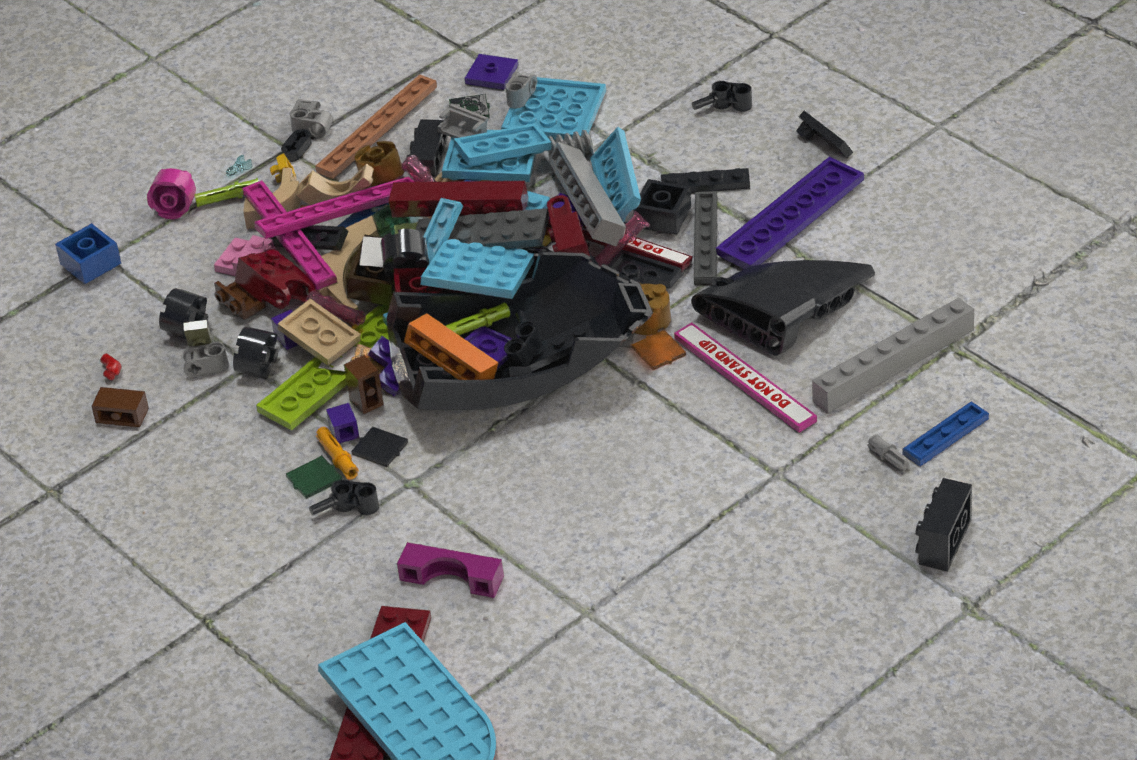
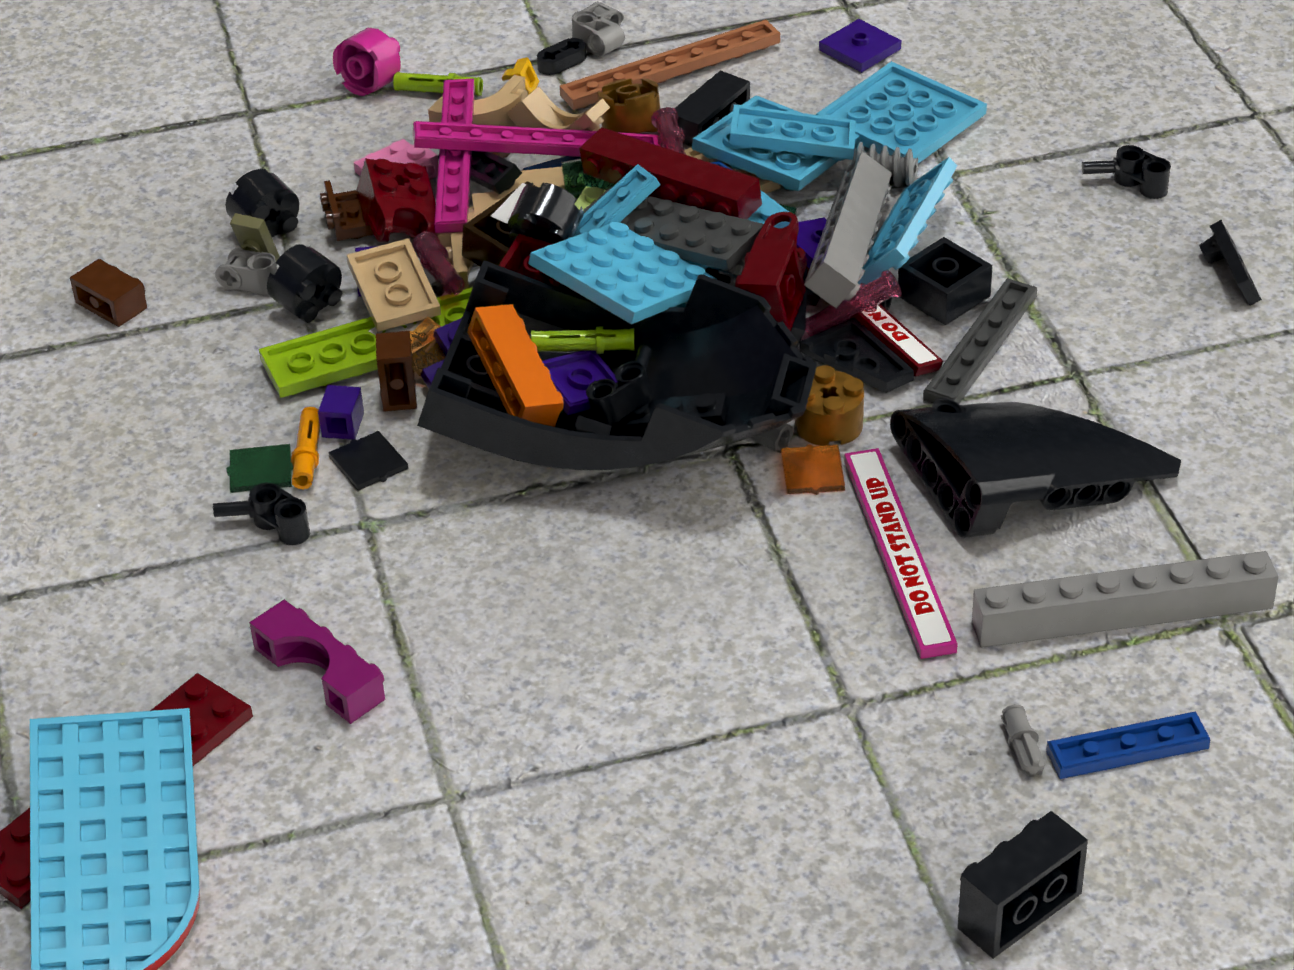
camera: 25 degrees right, 0 degrees up
blue brick [55,223,122,284] -> none
red arm [100,353,122,381] -> none
clear light blue piece [226,155,252,177] -> none
light grey hinge [437,103,488,138] -> none
piece [449,94,490,118] -> none
light grey piece [505,72,537,109] -> none
black plate [661,168,750,193] -> none
dark purple plate [716,157,864,269] -> none

